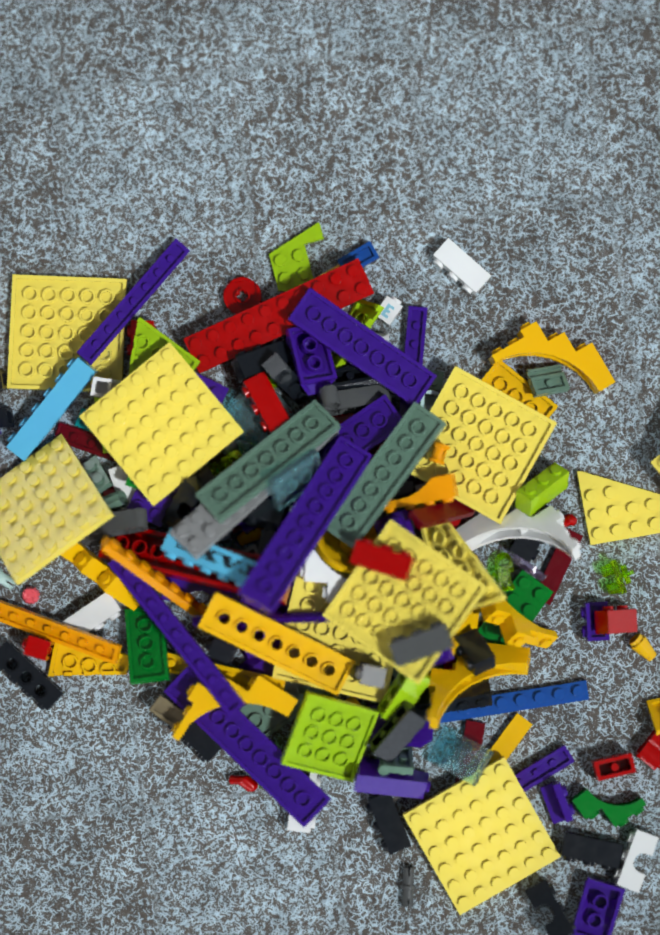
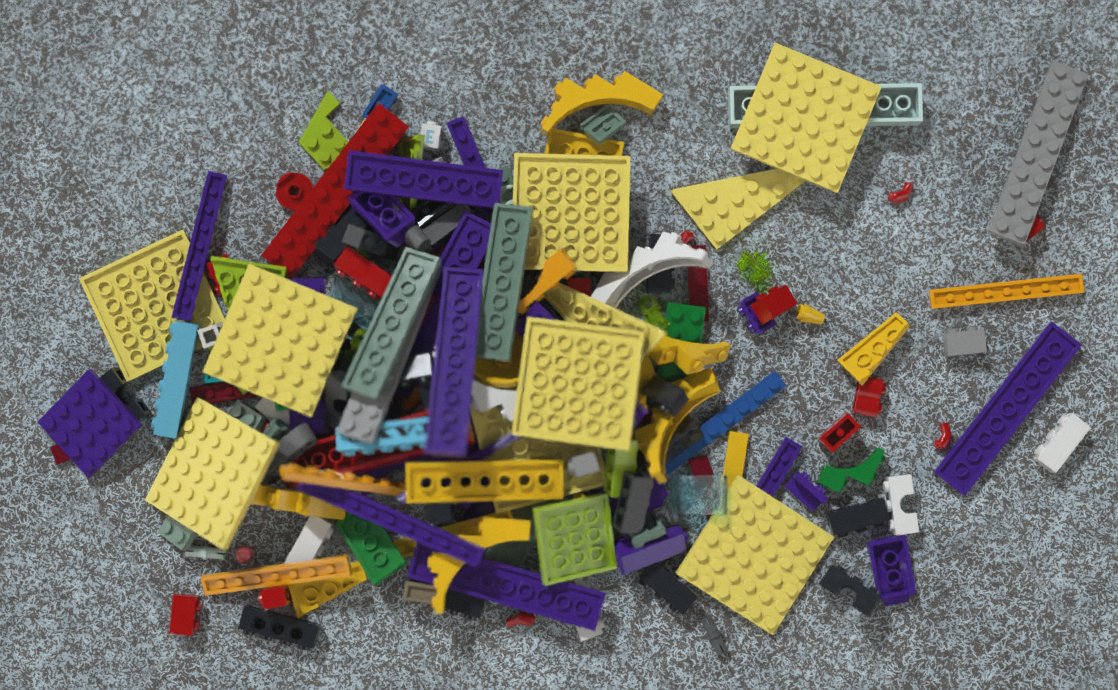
camera: 30 degrees left, 0 degrees up
clear light blue plate [269,449,321,511] -> none
red brick [349,538,415,582] -> none
dark grey brick [389,622,455,667] -> none
dark red tile [408,500,475,530] -> none
light orange bush [428,442,450,466] -> none
white brick [432,238,491,295] -> none
clear purple tile [512,554,547,582] -> none
lime brick [515,462,569,517] -> none

